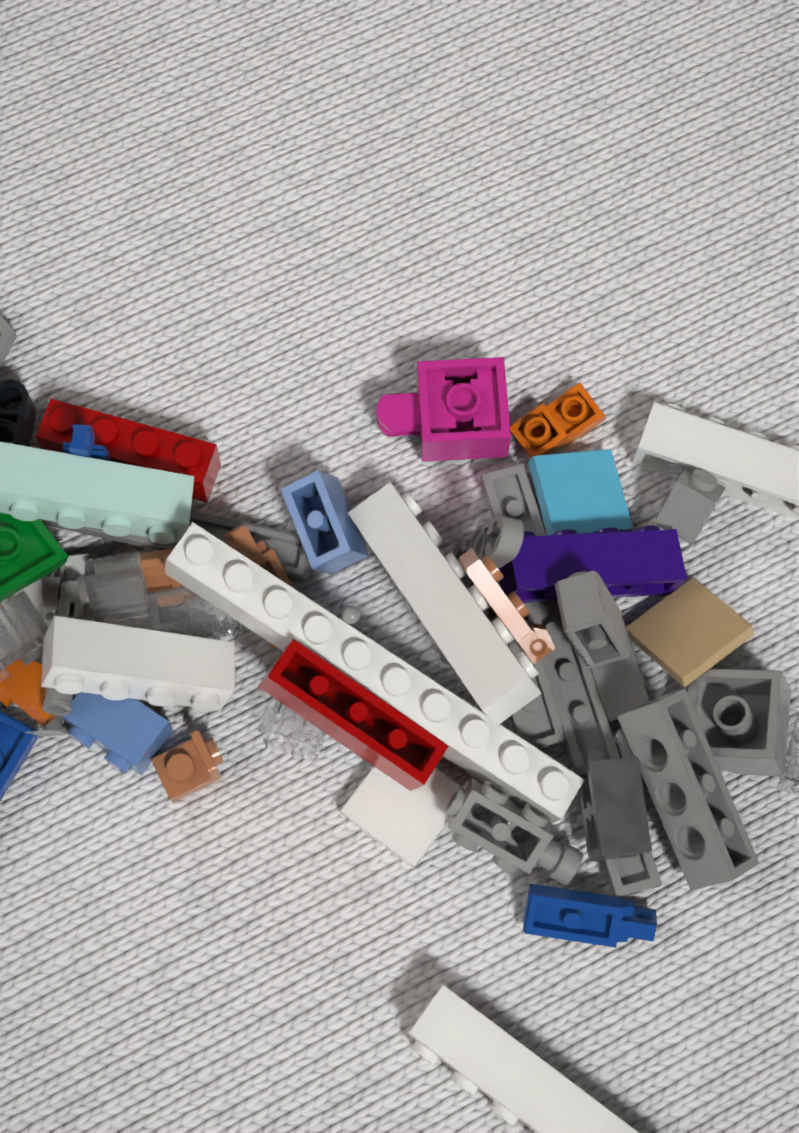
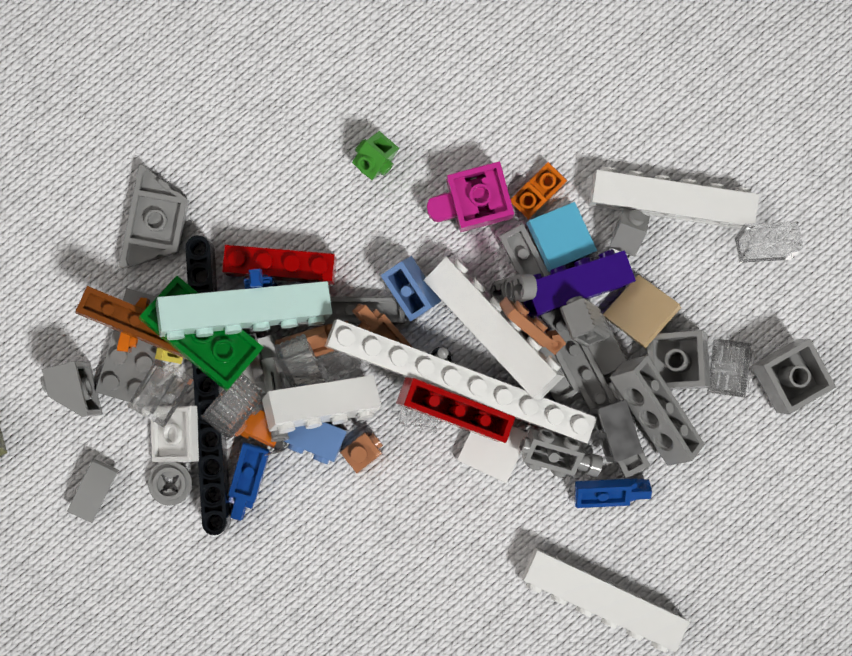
camera: 10 degrees left, 15 degrees up
none -> bright green brick [352,131,400,180]

